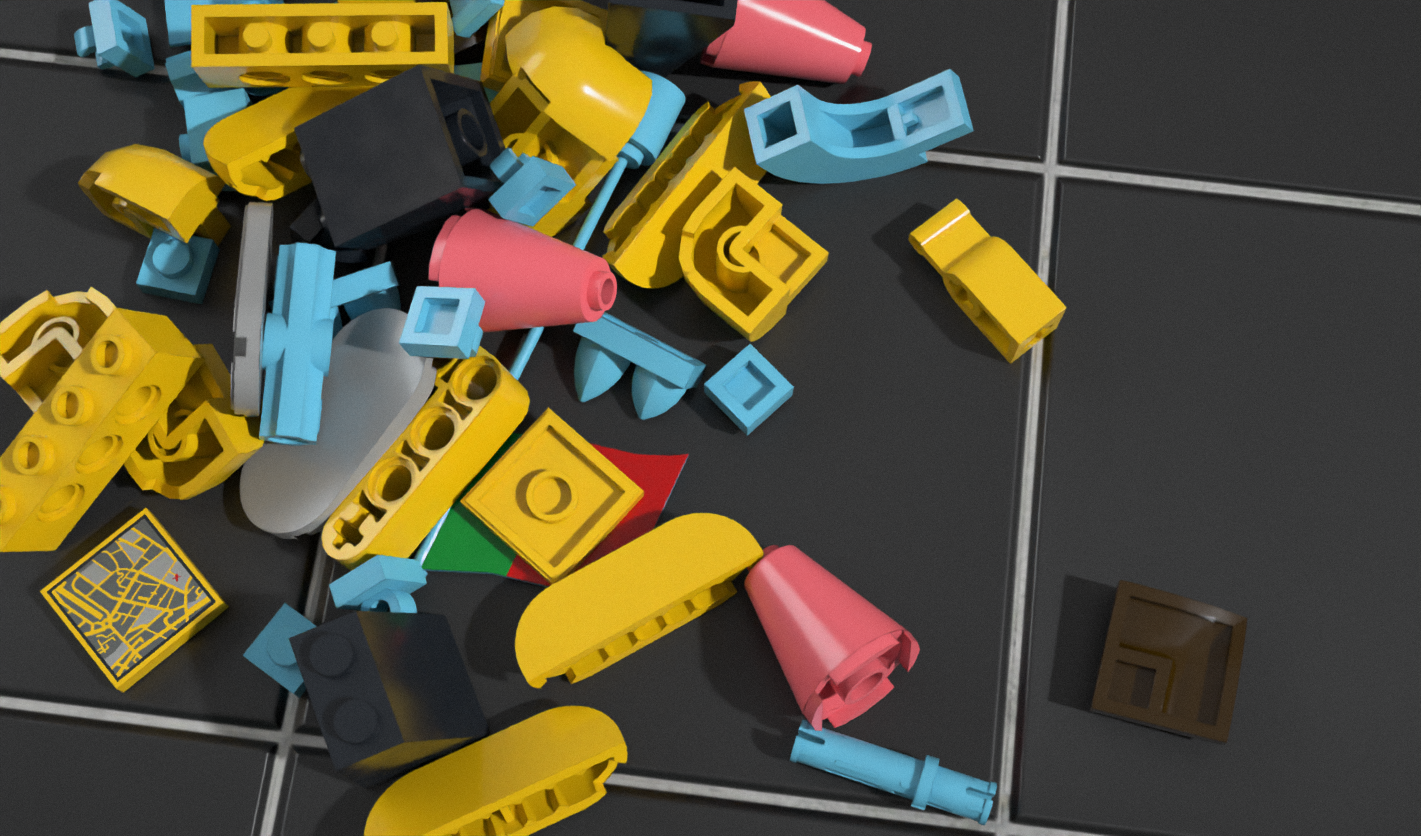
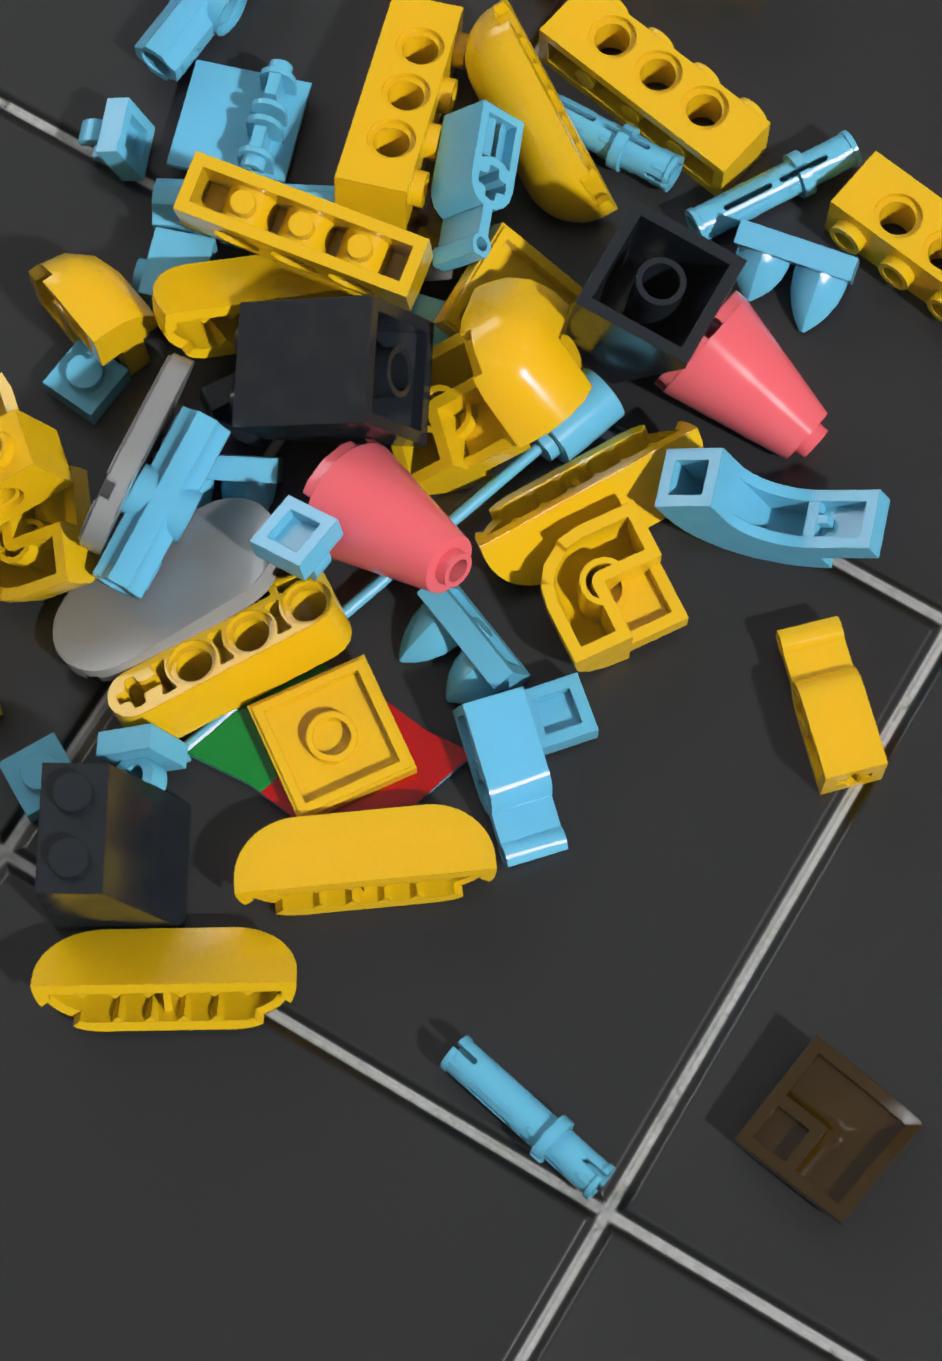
camera: 25 degrees right, 0 degrees up
medium azure tile [488,147,576,227] -> none
coral cone [744,545,920,731] -> none
none -> medium azure piece [452,686,569,868]

